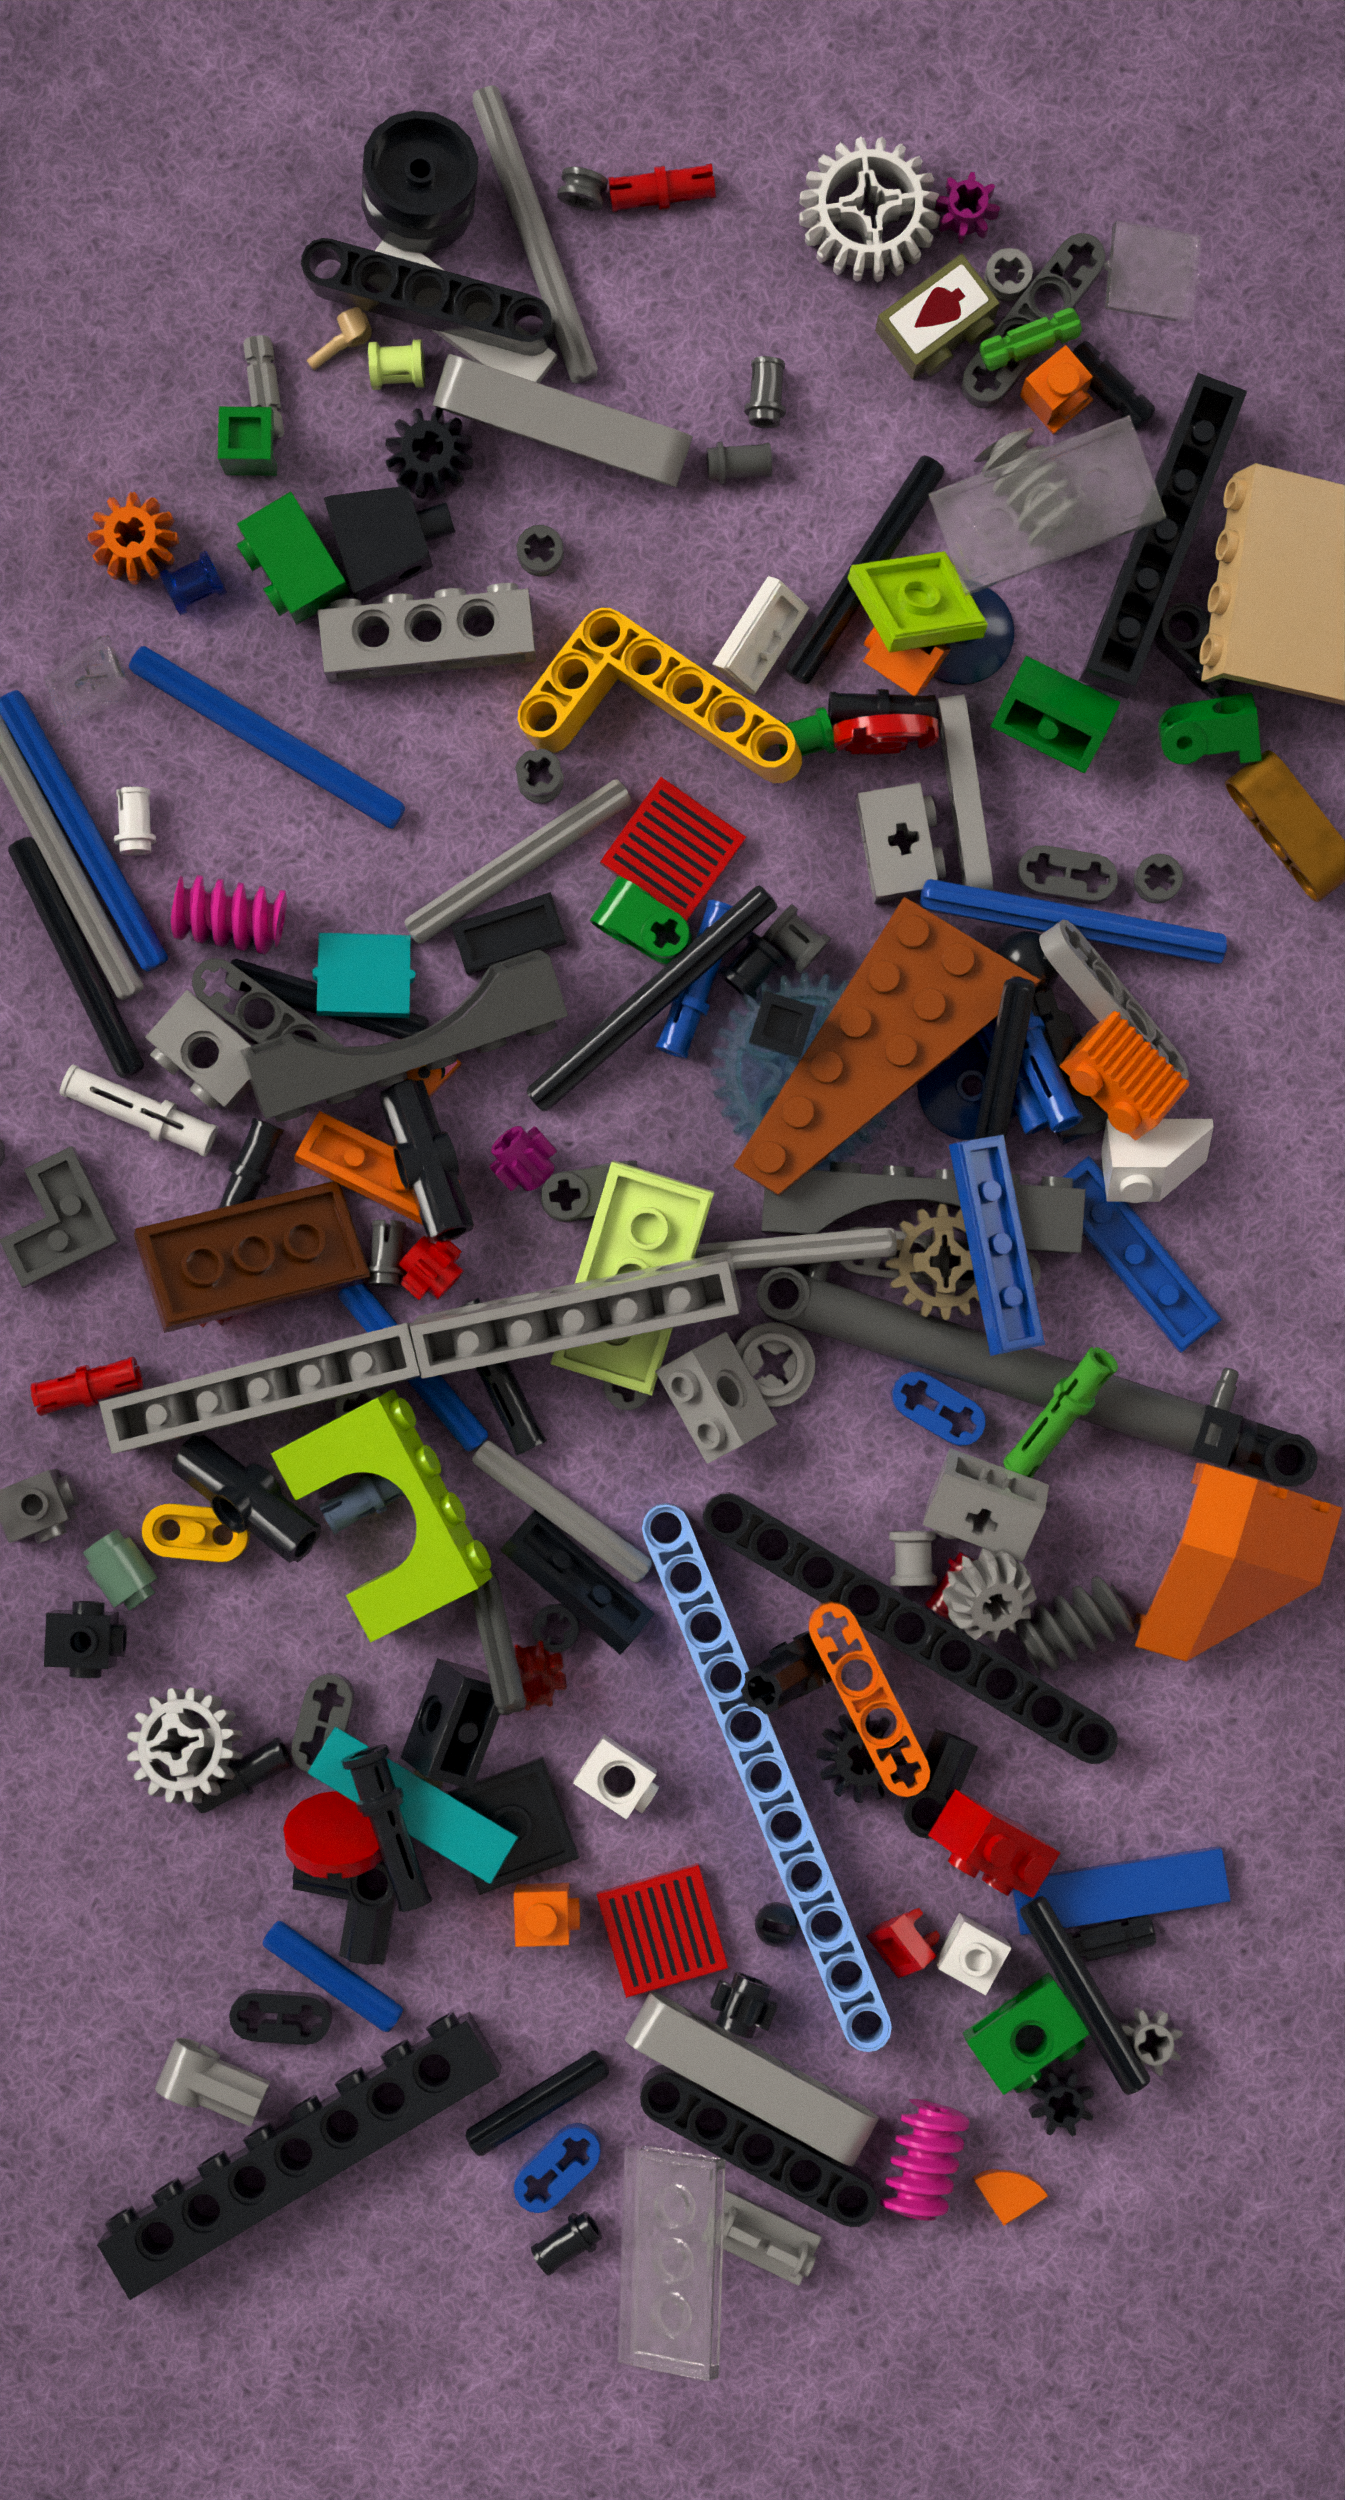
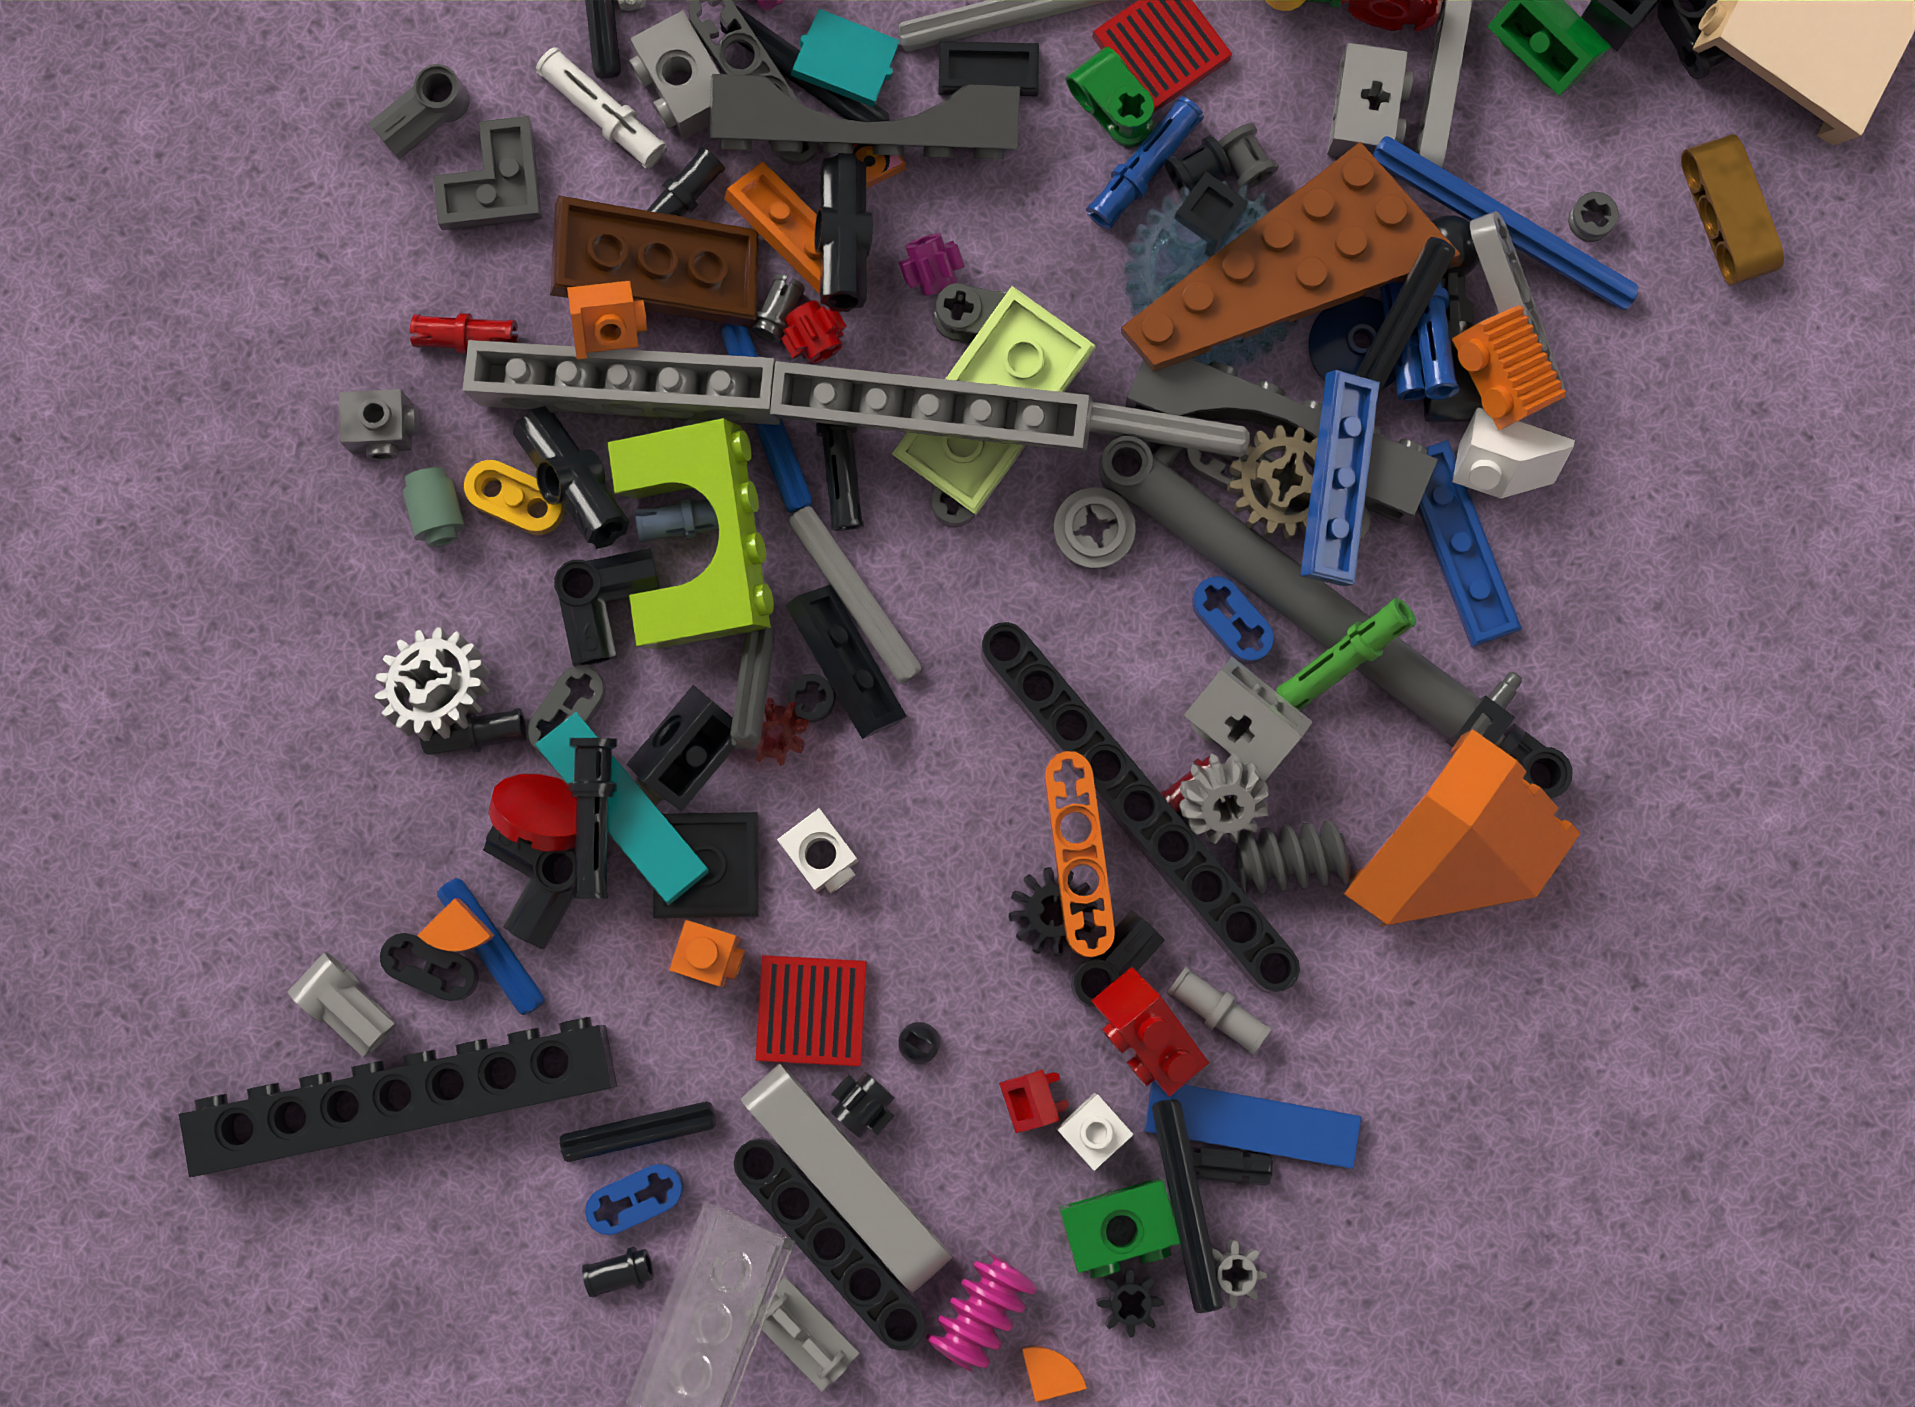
camera: 15 degrees right, 5 degrees down
black brick [44,1601,127,1678] -> none
black axle [527,885,778,1112] -> none
light blue beam [642,1503,892,2052] -> none
light grey brick [655,1332,777,1464] -> none
black piece [741,1631,832,1714] -> none
light grey bush [889,1530,938,1586] -> none
dark grey beam [1017,845,1118,904] -> none
green leg [1158,693,1262,764] -> none
none -> orange tile [417,898,495,951]
none -> black piece [554,548,660,666]
none -> orange brick [567,281,647,360]
none -> light grey pin [1167,966,1272,1055]

